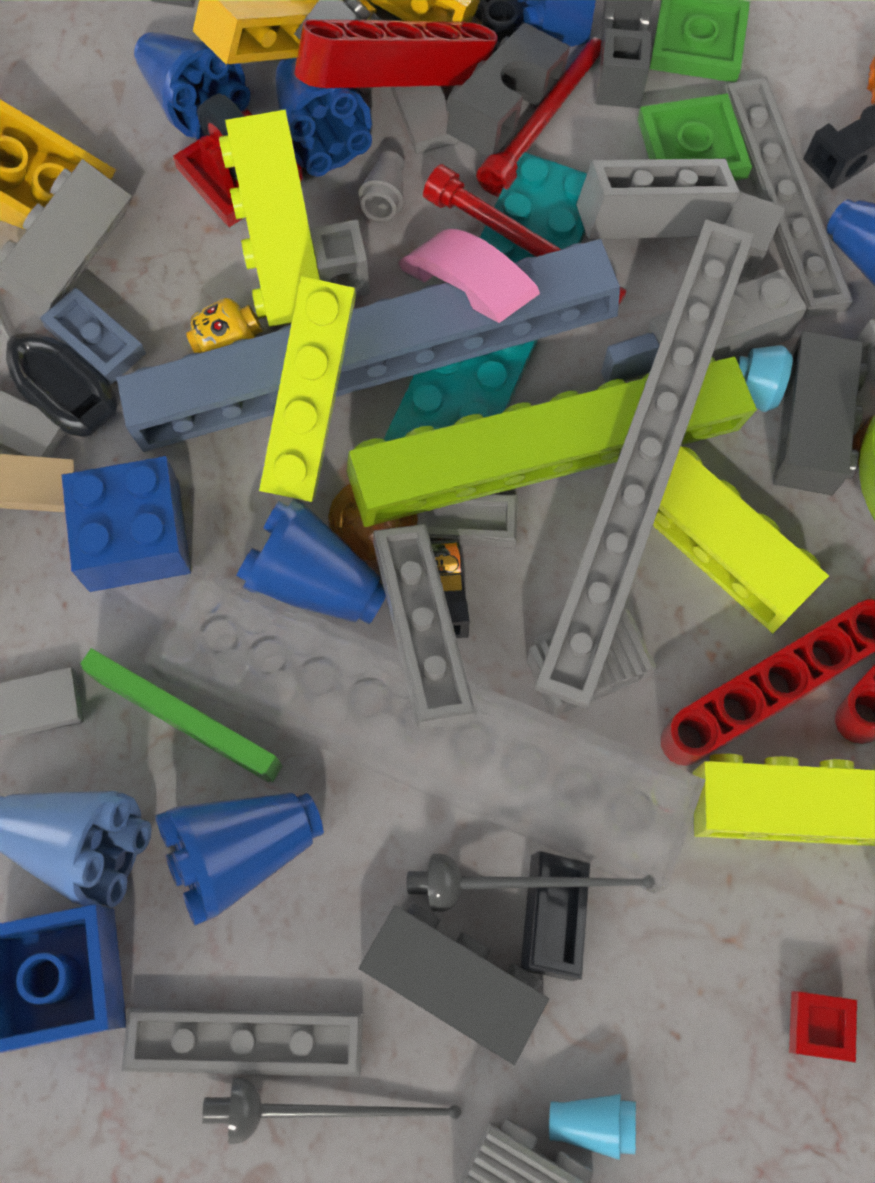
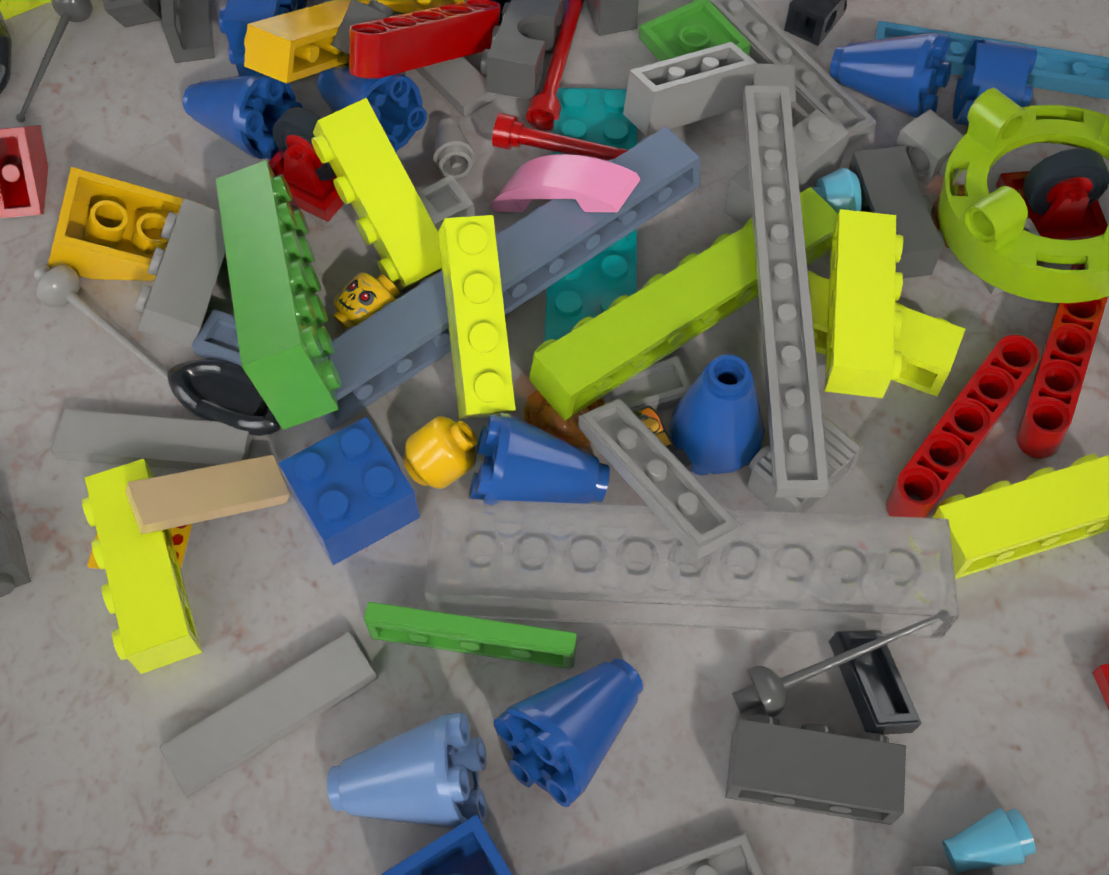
camera: 20 degrees left, 10 degrees down
sand blue tile [601,333,660,383] -> none
none -> bright green brick [216,160,342,430]
none -> yellow head [403,416,477,489]
none -> blue cone [668,354,765,476]
none -> neon yellow brick [824,209,903,398]

